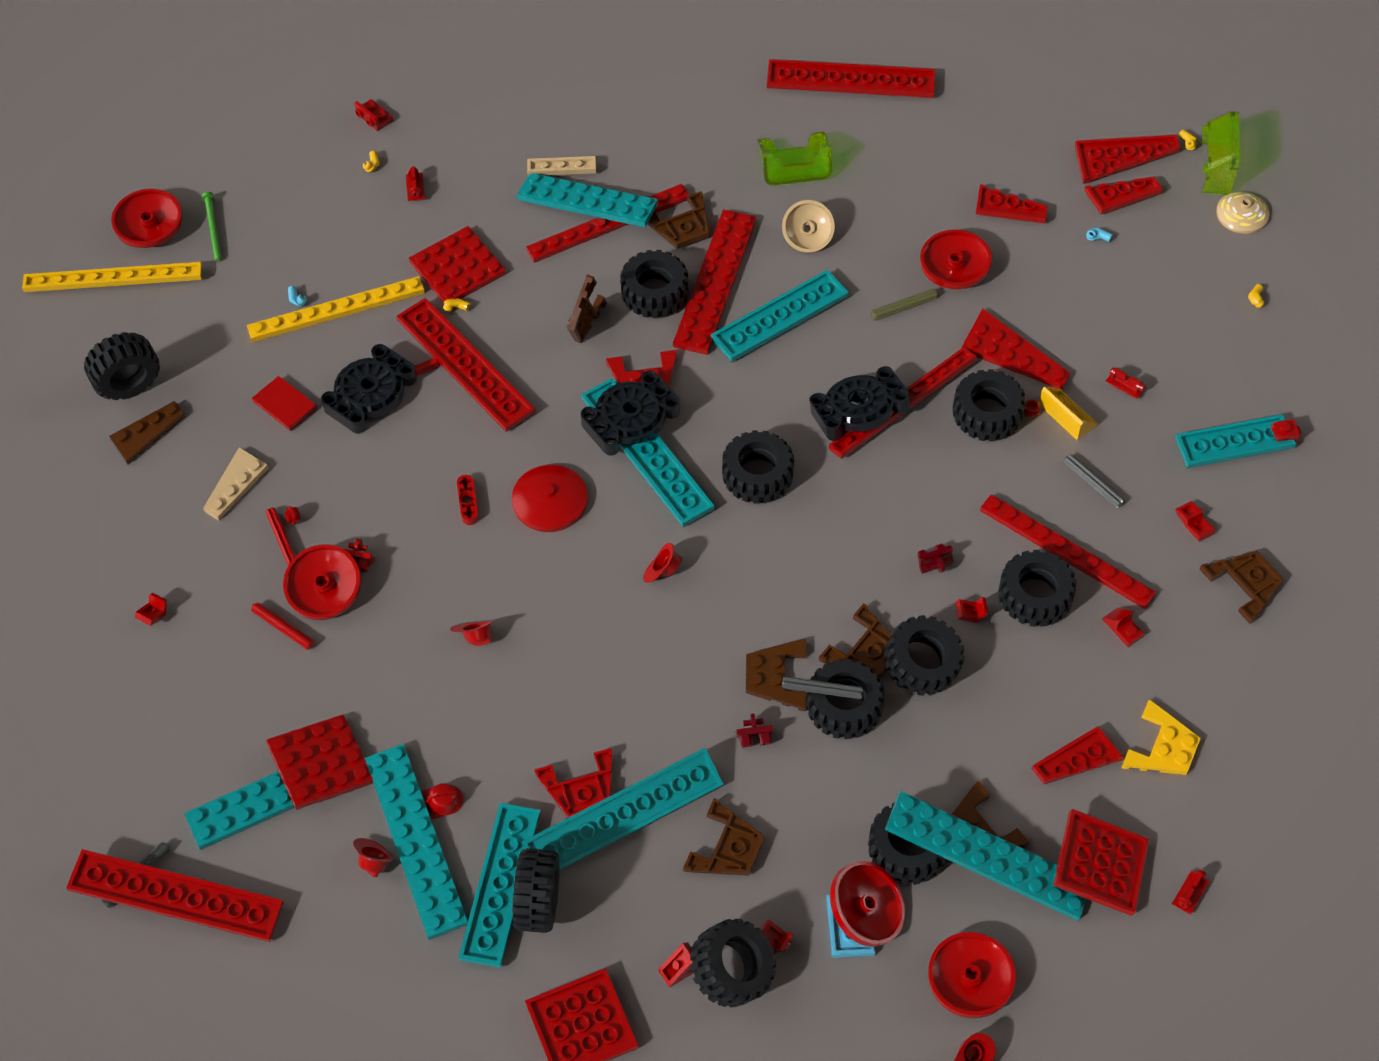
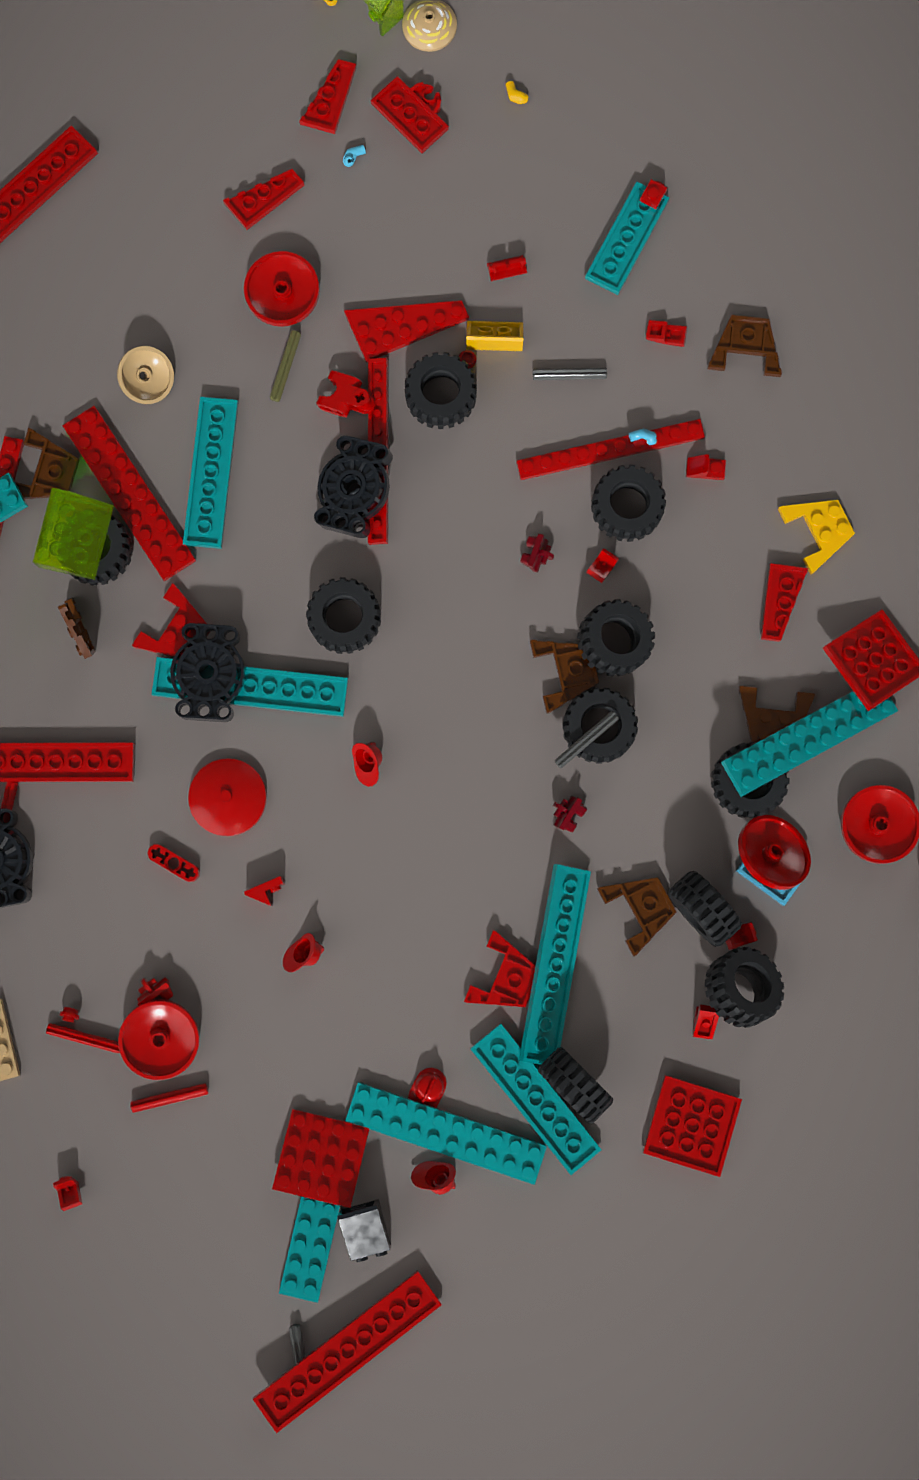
camera: 50 degrees left, 25 degrees up
reddish brown wing [746,639,806,711] -> none
clear neon green windscreen [757,132,832,185] -> none
red wing [1074,134,1180,184] -> none
none -> clear neon green slope [33,488,114,580]
none -> red slope [244,876,285,906]
none -> red piece [316,370,375,417]
none -> slope [337,1199,391,1262]
none -> red plate [371,76,449,154]
none -> medium azure arm [628,428,657,445]
none -> black tyre [668,871,742,947]

